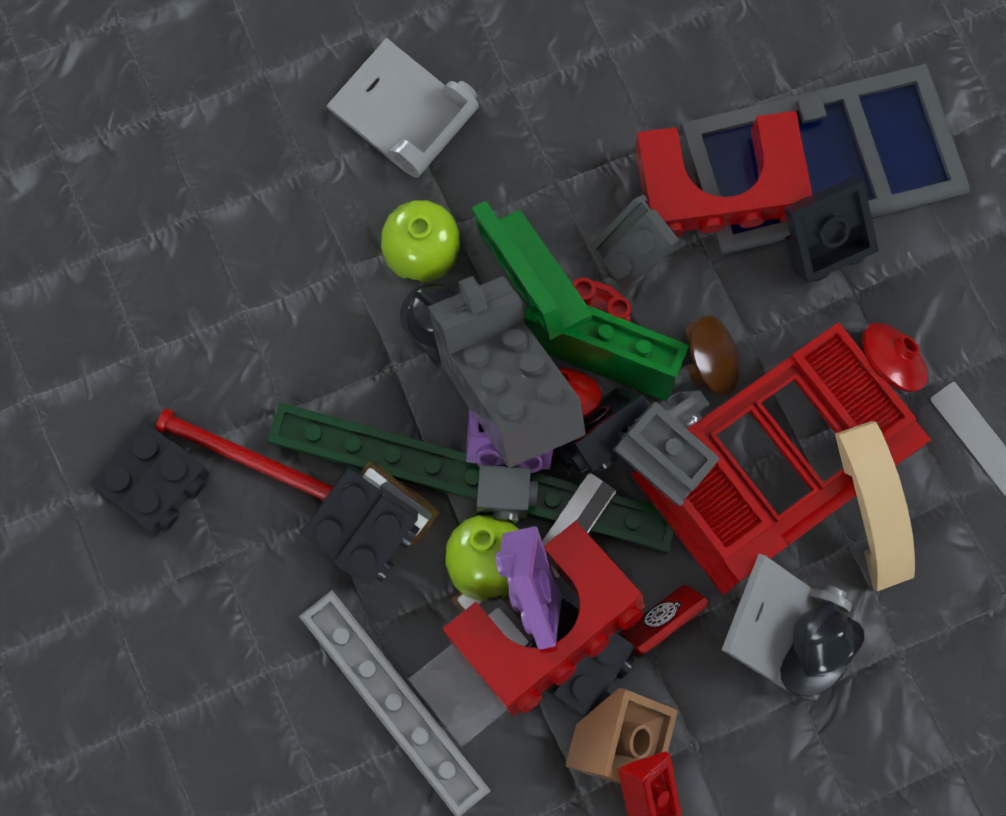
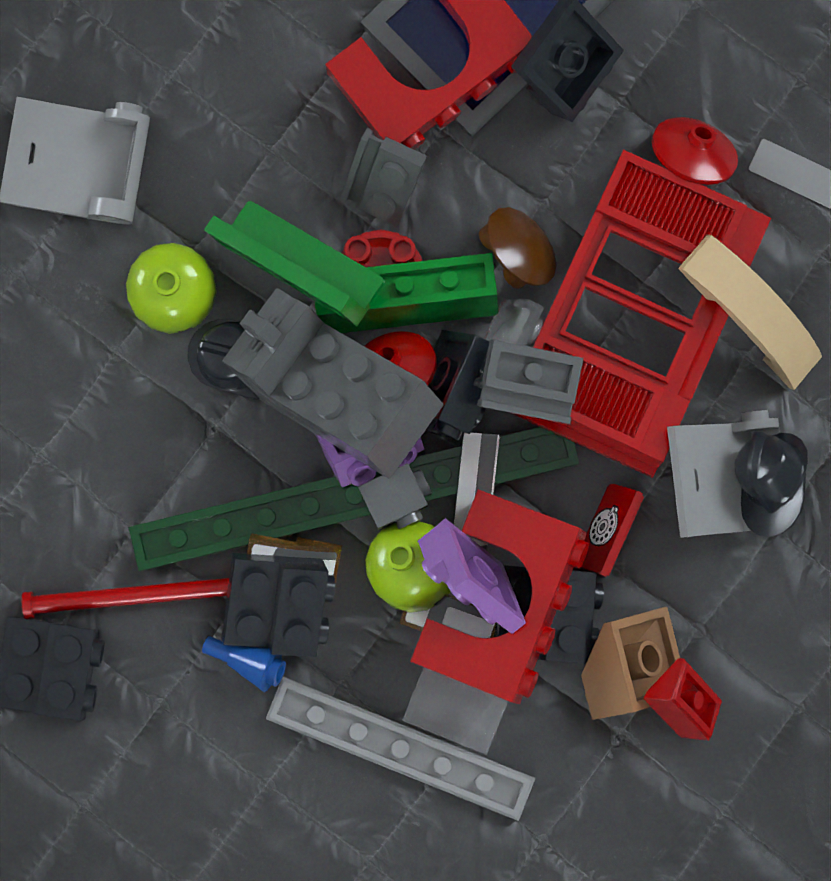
camera: 25 degrees left, 10 degrees up
none -> blue cone [202,636,286,692]

